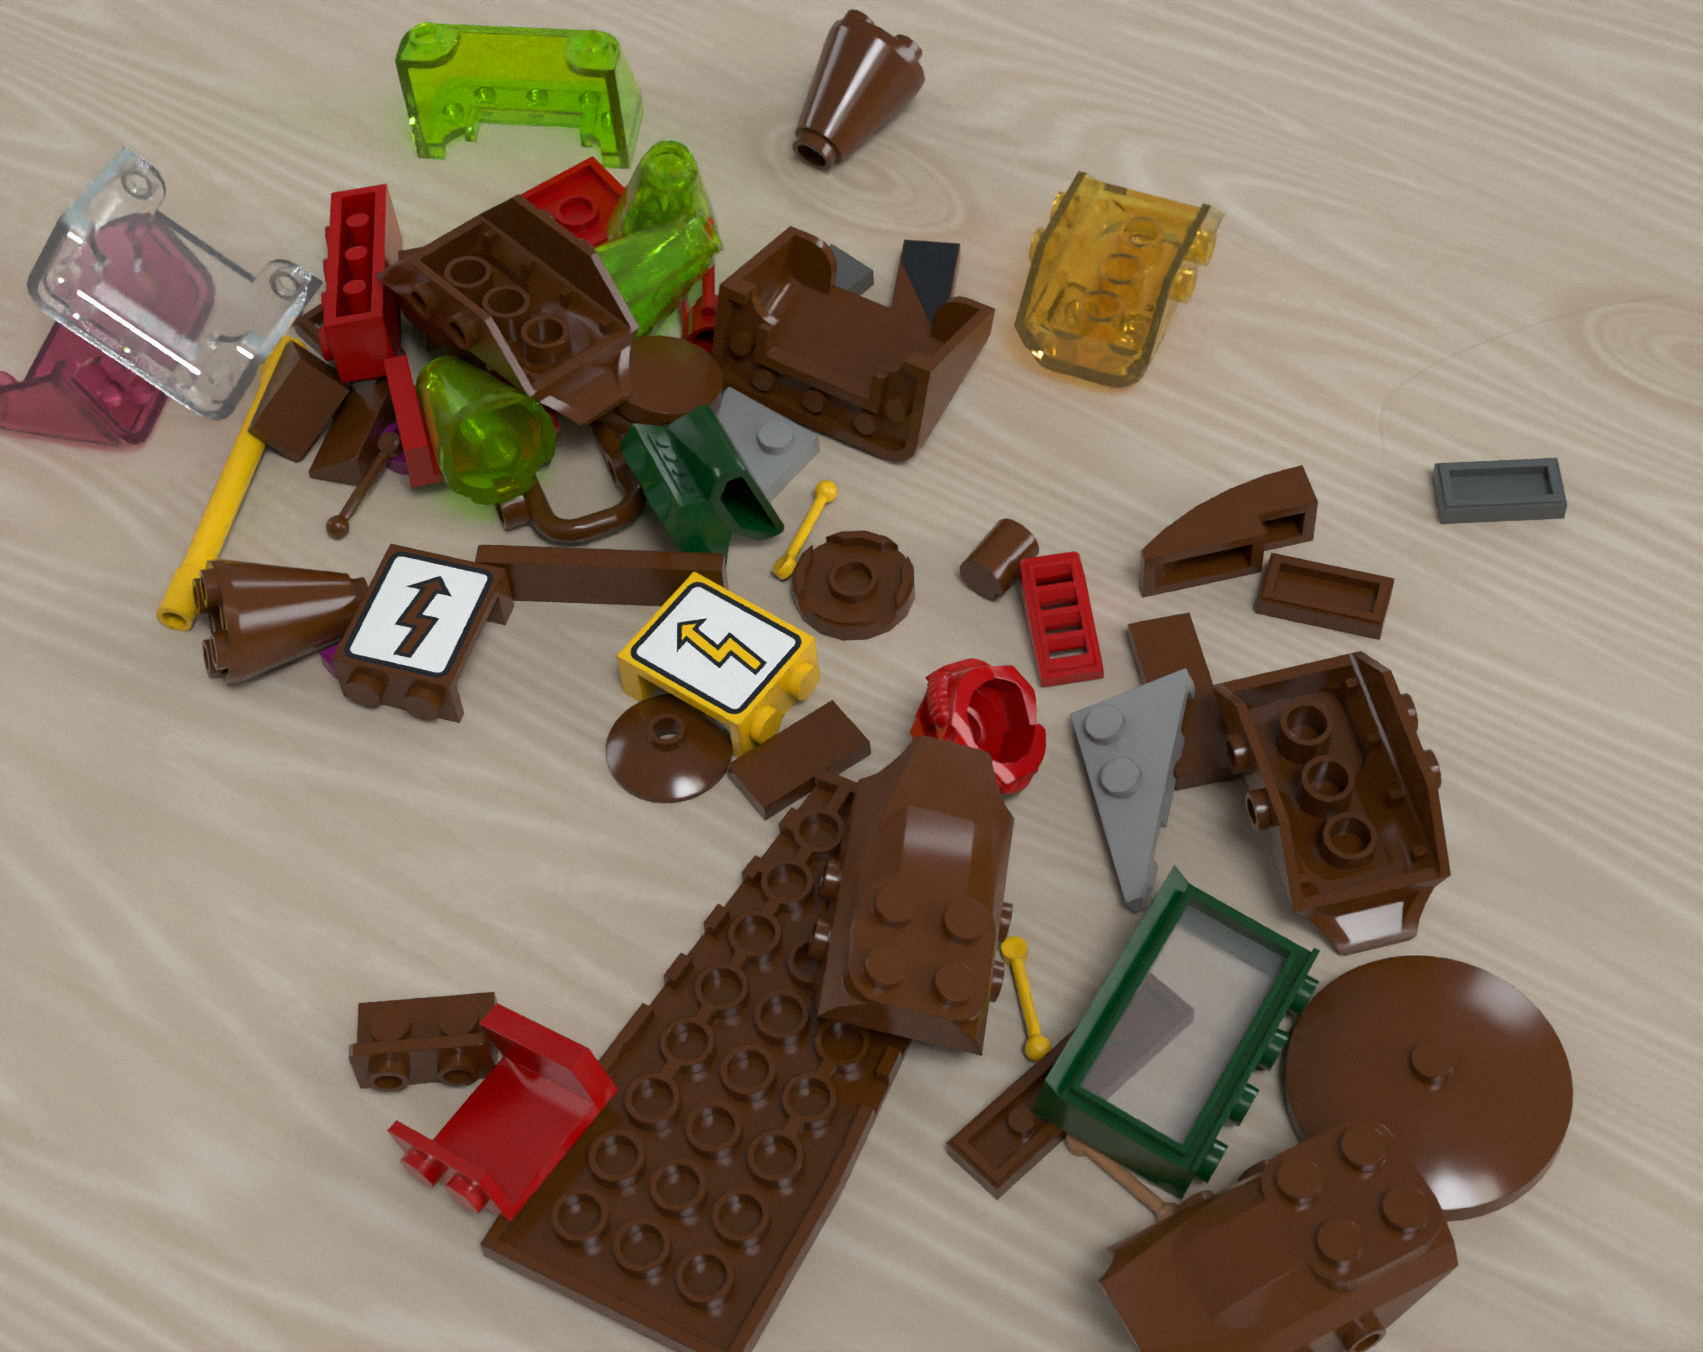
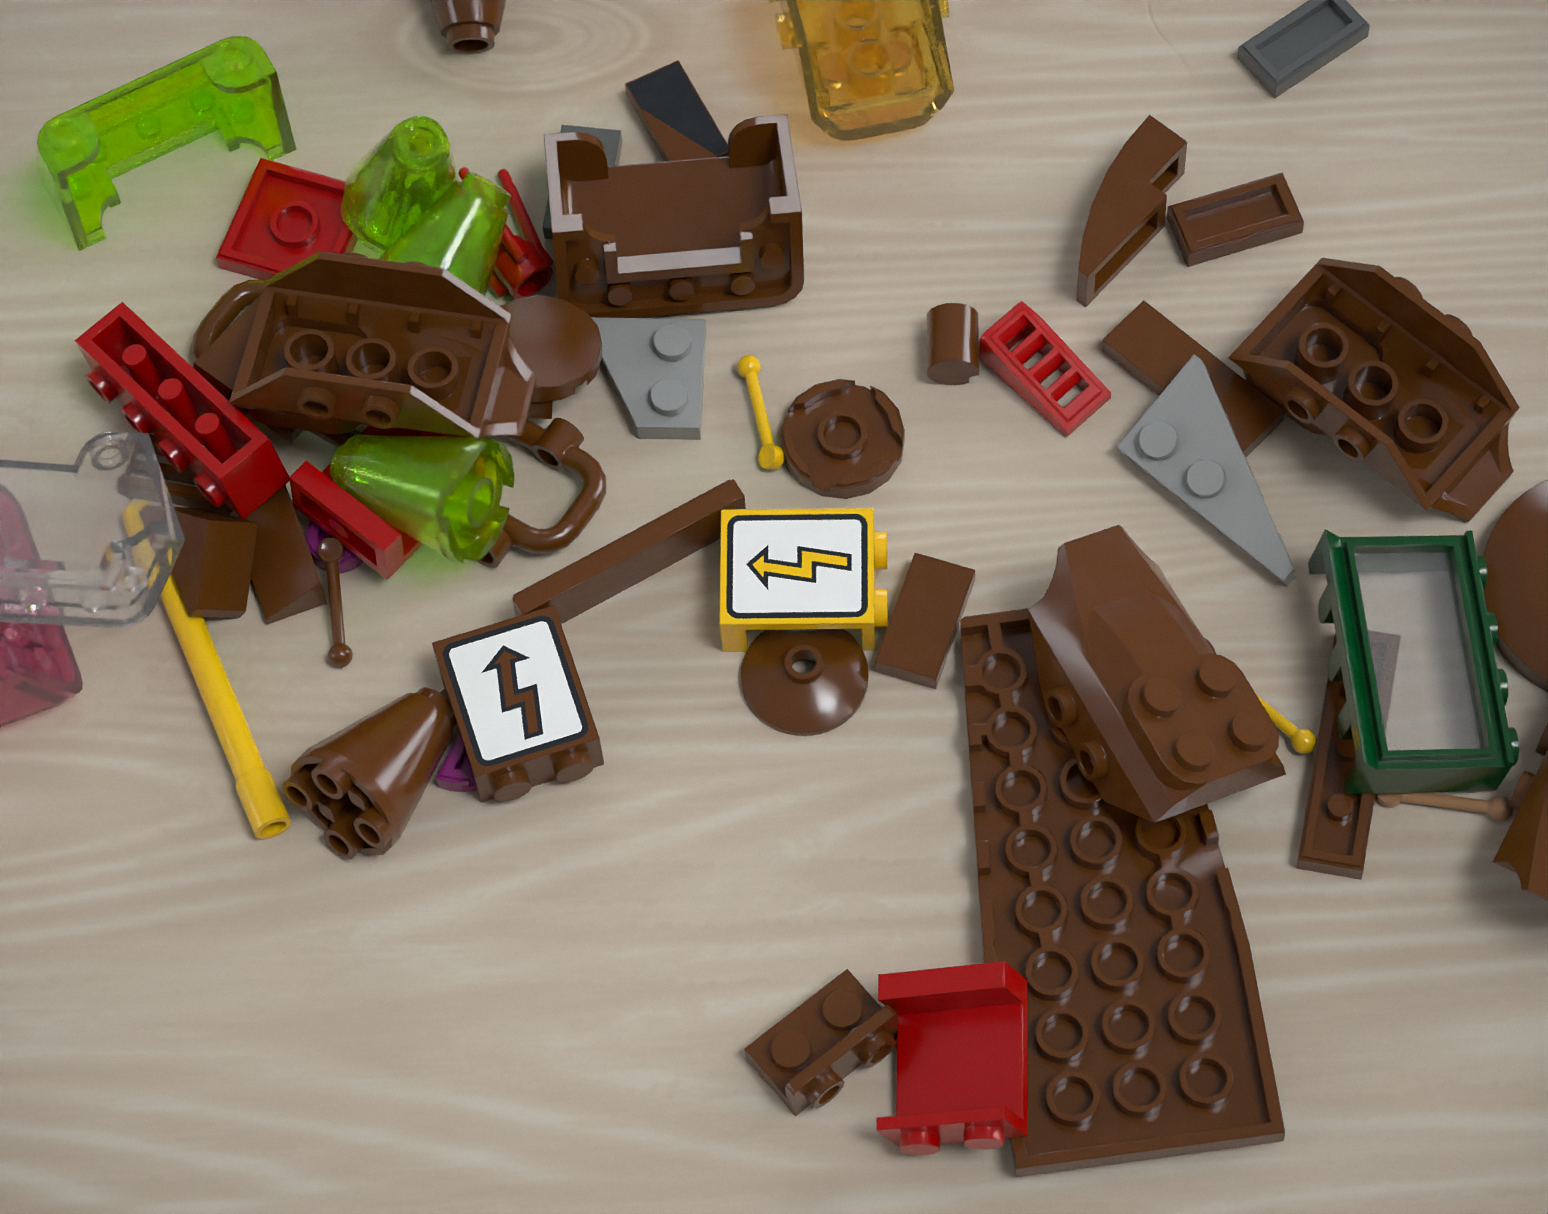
camera: 35 degrees left, 10 degrees up
dark green piece [619,405,785,565] -> none
red helmet [910,658,1046,795] -> none

